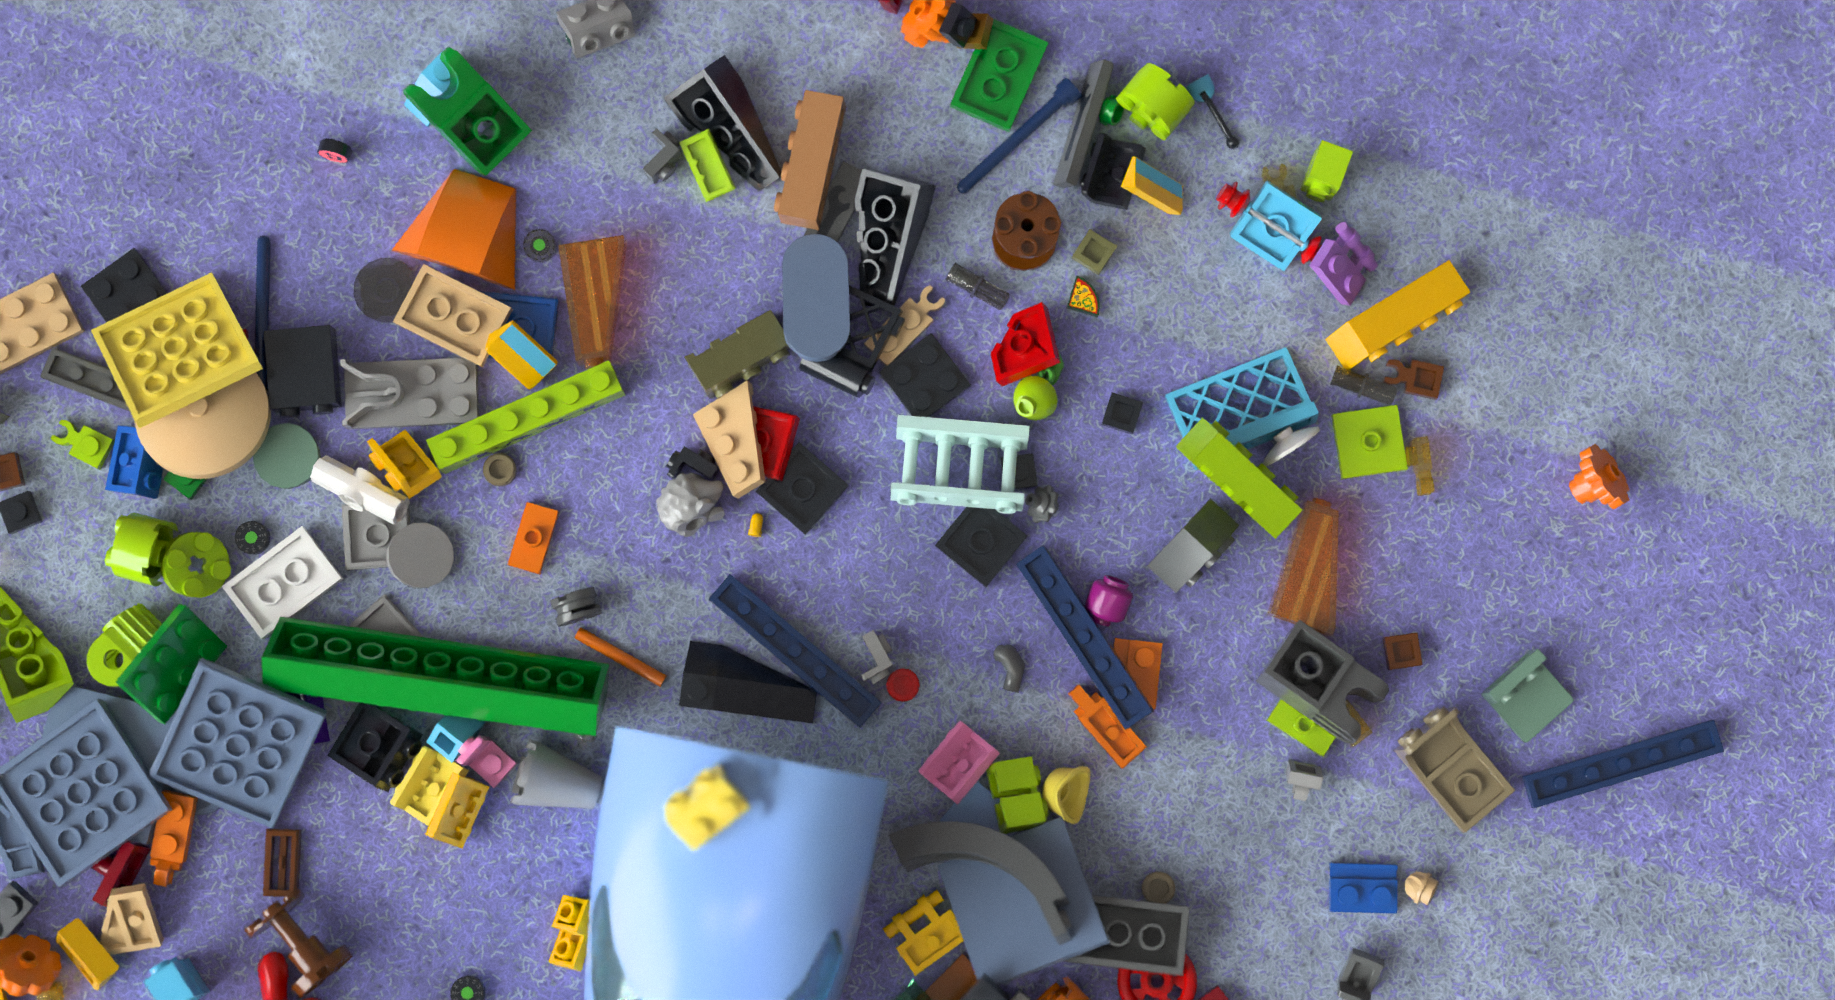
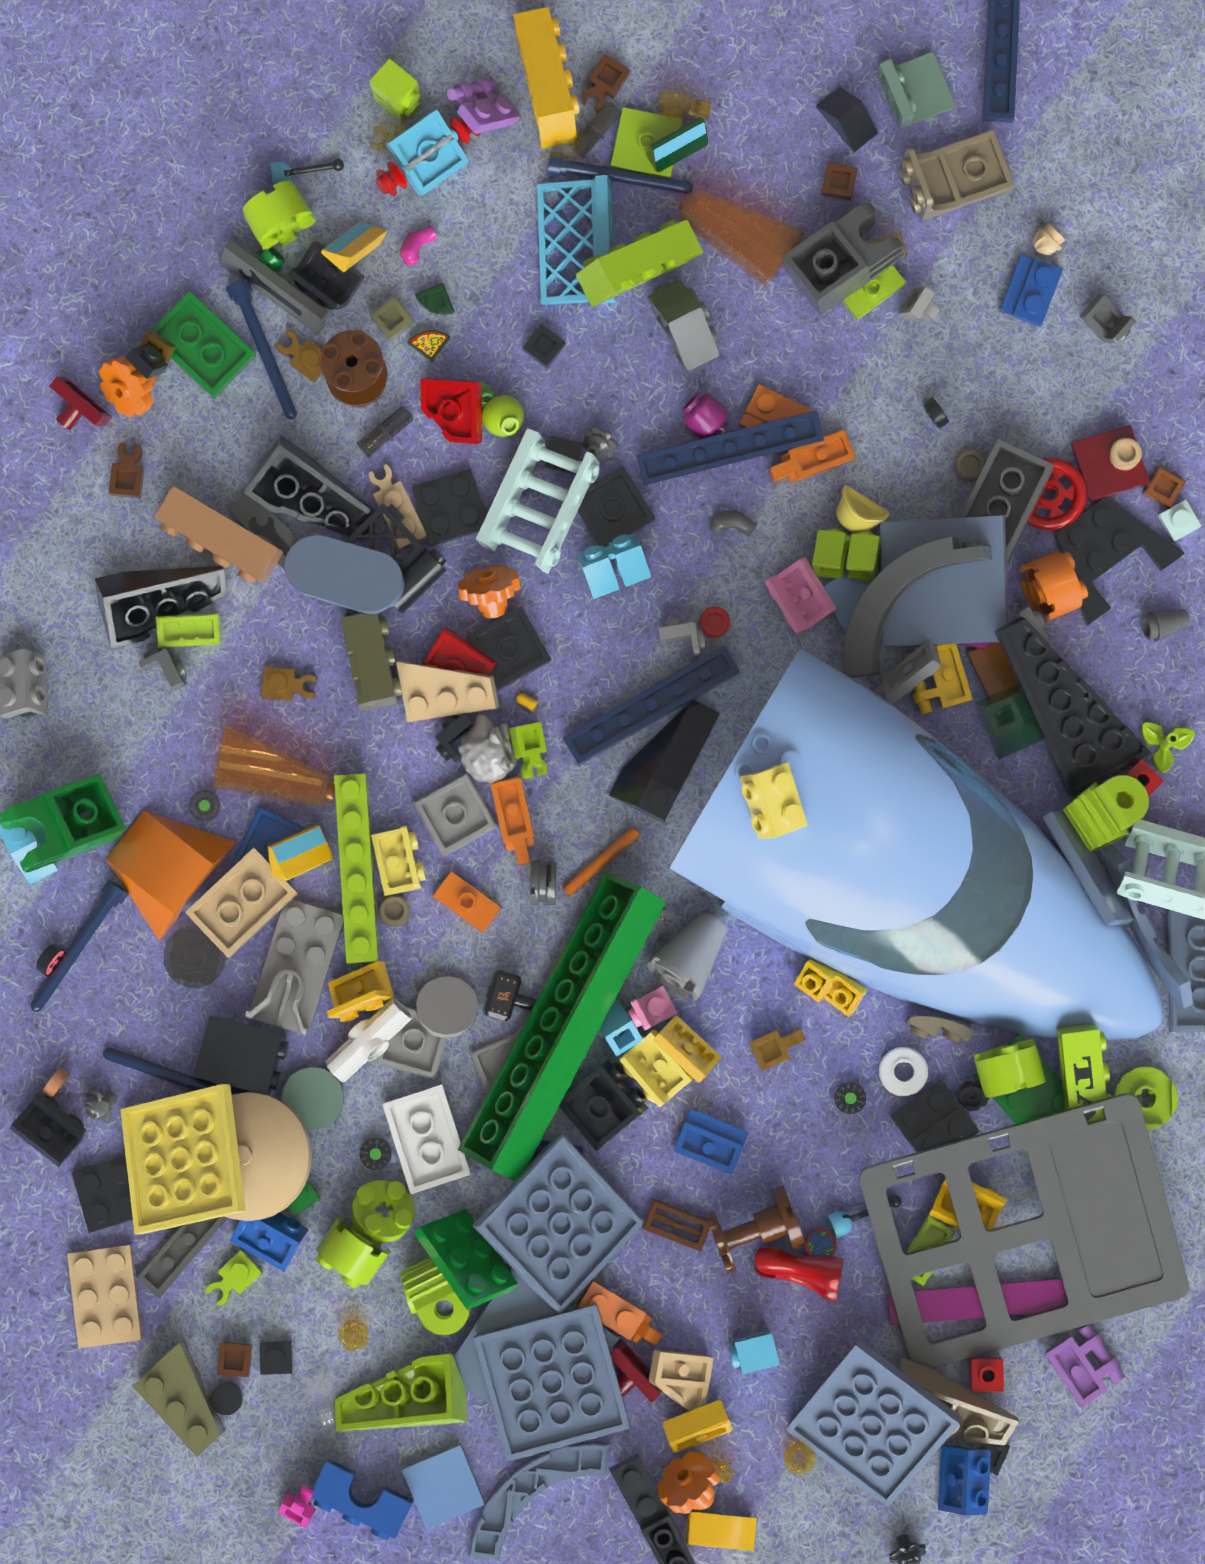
camera: 65 degrees left, 0 degrees up
white dish [1263,426,1320,466] -> none
none -> black bracket [10,1092,86,1167]
none -> dark blue piece [31,880,129,1012]
none -> nougat tile [42,1067,70,1098]
none -> dark grey plant [84,1087,117,1123]
none -> reddish brown plate [108,443,145,499]
none -> pearl gold plate [261,666,317,701]
none -> pearl gold plate [275,330,323,383]
none -> clear yellow plate [338,1320,369,1352]
none -> light yellow bracket [371,825,426,897]
none -> dark pink arm [400,225,437,266]
none -> light grey tile [413,773,497,858]
none -> dark green tile [415,283,455,315]
none -> orange plant [457,565,521,618]
none -> black piece [482,970,536,1022]
none -> orange hinge [490,776,534,866]
none -> lime plate [509,722,548,779]
none -> dark blue piece [547,151,693,194]
none -> medium azure piece [576,534,651,599]
none -> dark green slope [646,117,708,173]
none -> blue plate [673,1109,749,1175]
none -> pearl gold plate [749,1029,806,1071]
none -> black slope [816,87,878,153]
none -> light grey hinge [873,641,942,704]
none -> black tile [923,397,949,429]

